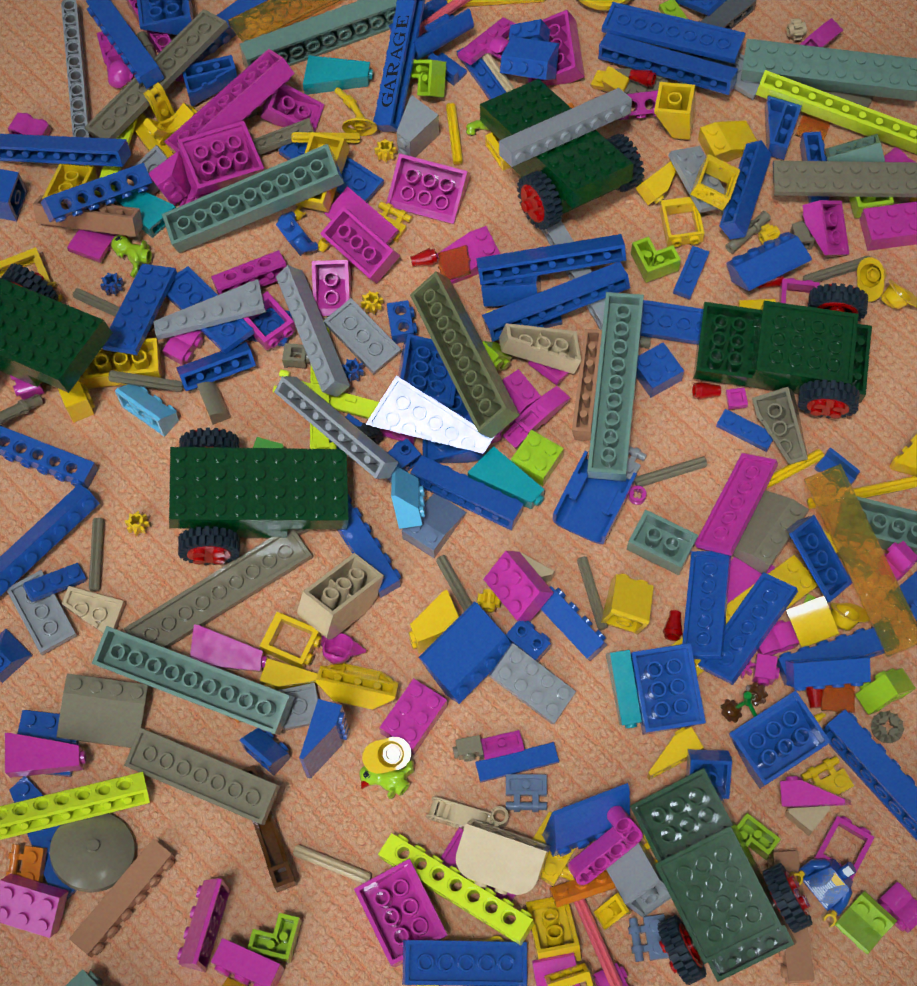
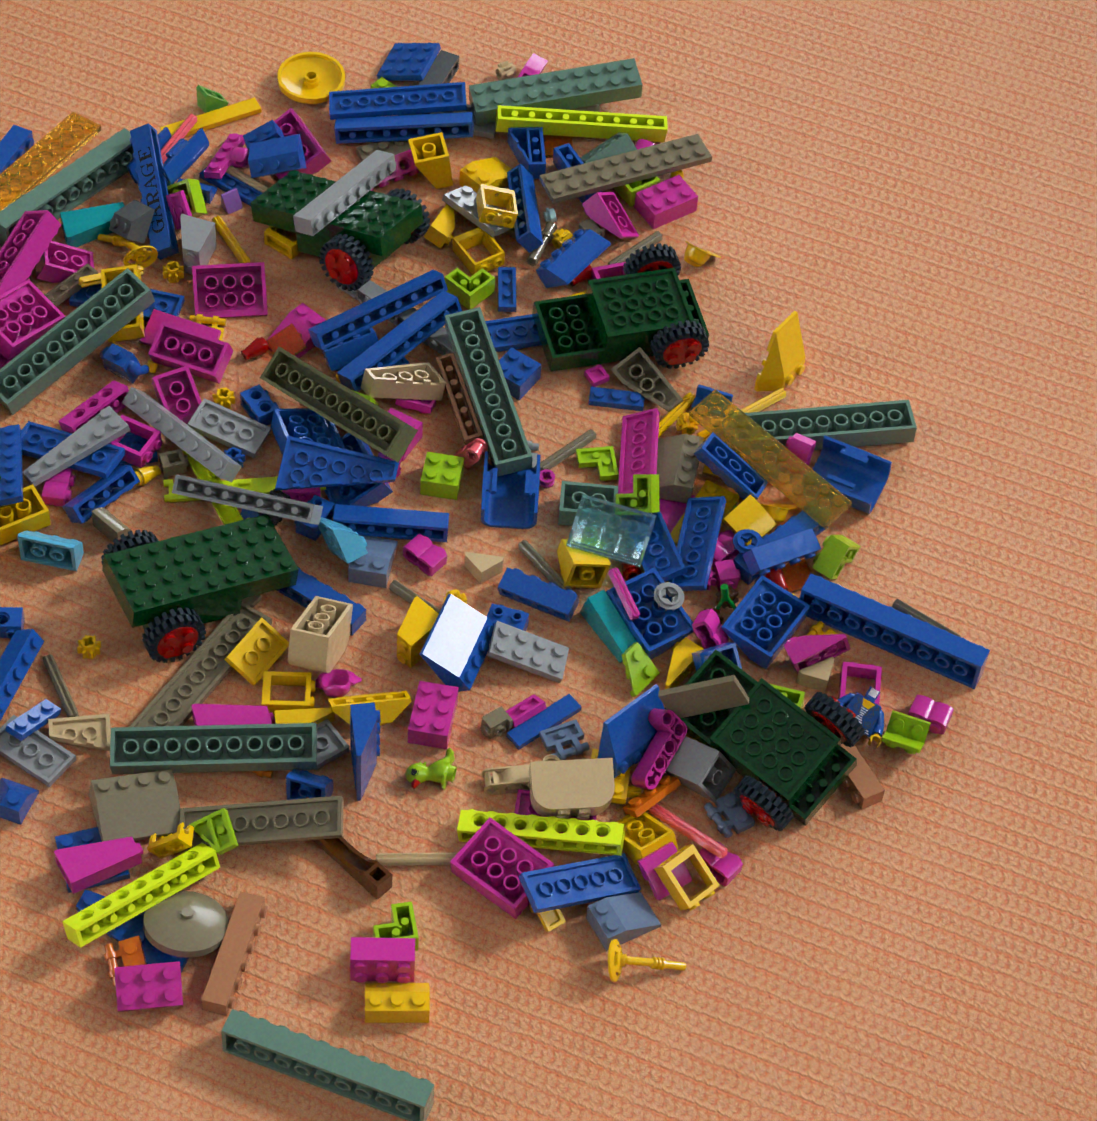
camera: 30 degrees left, 15 degrees down
dark tan axle [108,371,183,392] -> none
dark pink slope [177,878,230,973] -> none
yellow piece [362,737,411,774] -> none
lime arm [466,120,489,135] -> none
teal slope [468,446,545,509] -> none
dark pink brick [483,551,554,621] -> none
dark pink slope [502,386,571,450] -> none
yellow slope [590,66,630,92] -> none
yellow slope [593,893,632,930] -> none
red cone [629,69,656,88] -> none
red cone [692,381,721,400] -> none
yellow piece [857,257,887,302] -> none
dark tan gear [871,711,904,743] -> none
none -> dark grey slope [109,200,155,243]
none -> yellow cone [134,464,161,486]
none -> yellow hinge [147,822,194,859]
none -> dark pink plate [166,190,192,230]
none -> lime wing [189,808,238,855]
none -> medium lavender slope [221,188,242,214]
none -> yellow plate [224,617,289,686]
none -> dark pink brick [403,534,447,577]
none -> coral piece [454,438,488,470]
none -> light aqua plate [543,208,557,222]
none -> clear light blue slope [566,494,657,567]
none -> lime plate [576,446,619,481]
none -> dark pink axle [608,568,640,620]
none -> lime brick [616,474,660,513]
none -> lime wing [621,642,660,697]
none -> light grey gear [653,582,685,612]
none -> dark tan tile [658,675,750,718]
none -> yellow gear [676,413,699,435]
none -> dark pink brick [692,609,729,649]
none -> blue gear [733,529,763,554]

